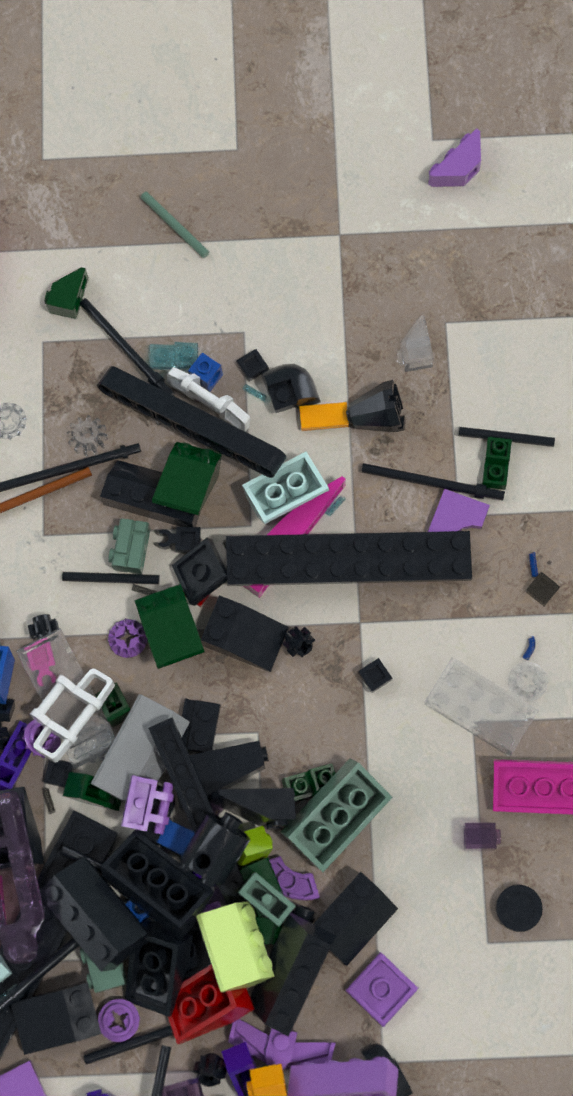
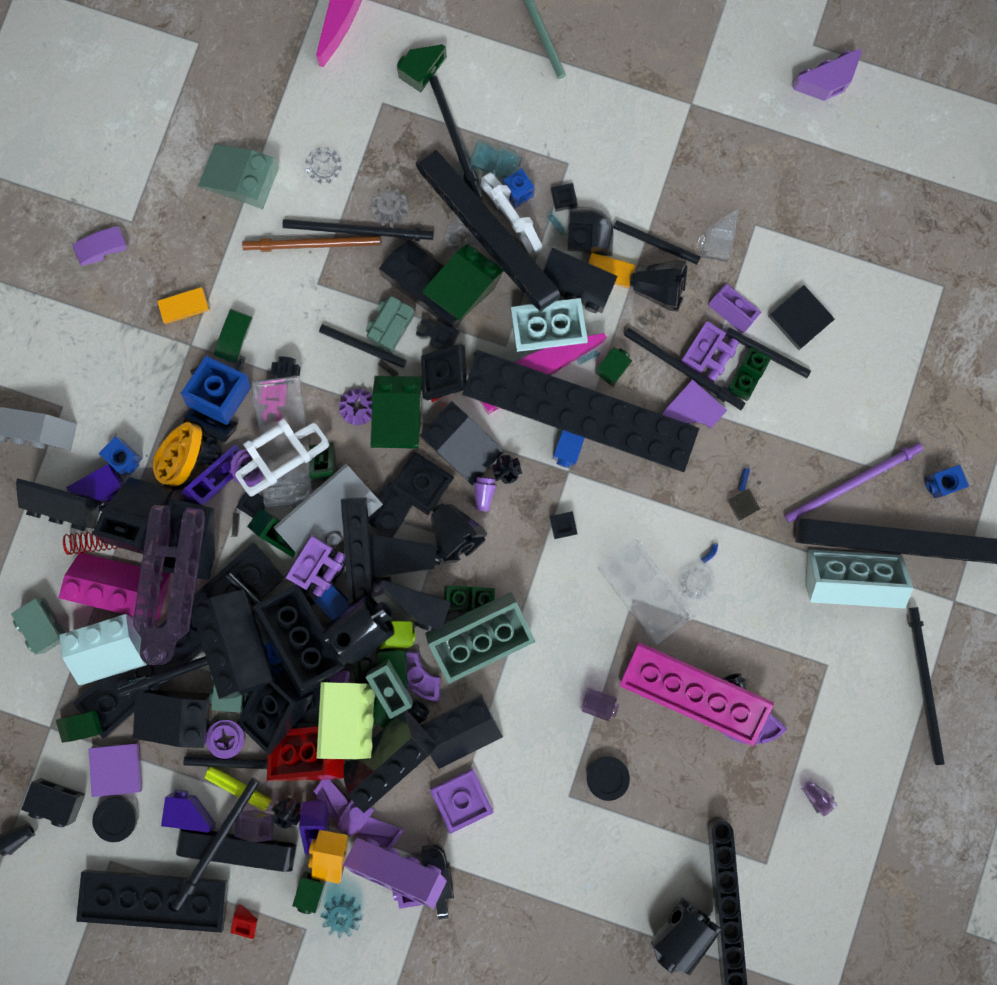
camera: 15 degrees right, 10 degrees up
none -> neon yellow axle [205,767,271,811]
none -> black tile [389,452,454,515]
none -> black cone [431,503,487,564]
none -> clear gear [445,220,480,253]
none -> medium lavender cone [474,477,497,511]
none -> black slope [543,248,618,313]
none -> blue brick [553,430,585,468]
none -> dark green brick [595,347,632,387]
none -> black bar [613,220,701,265]
none -> medium lavender plate [681,321,739,382]
none -> medium lavender slope [709,284,761,333]
none -> black tile [768,285,835,350]

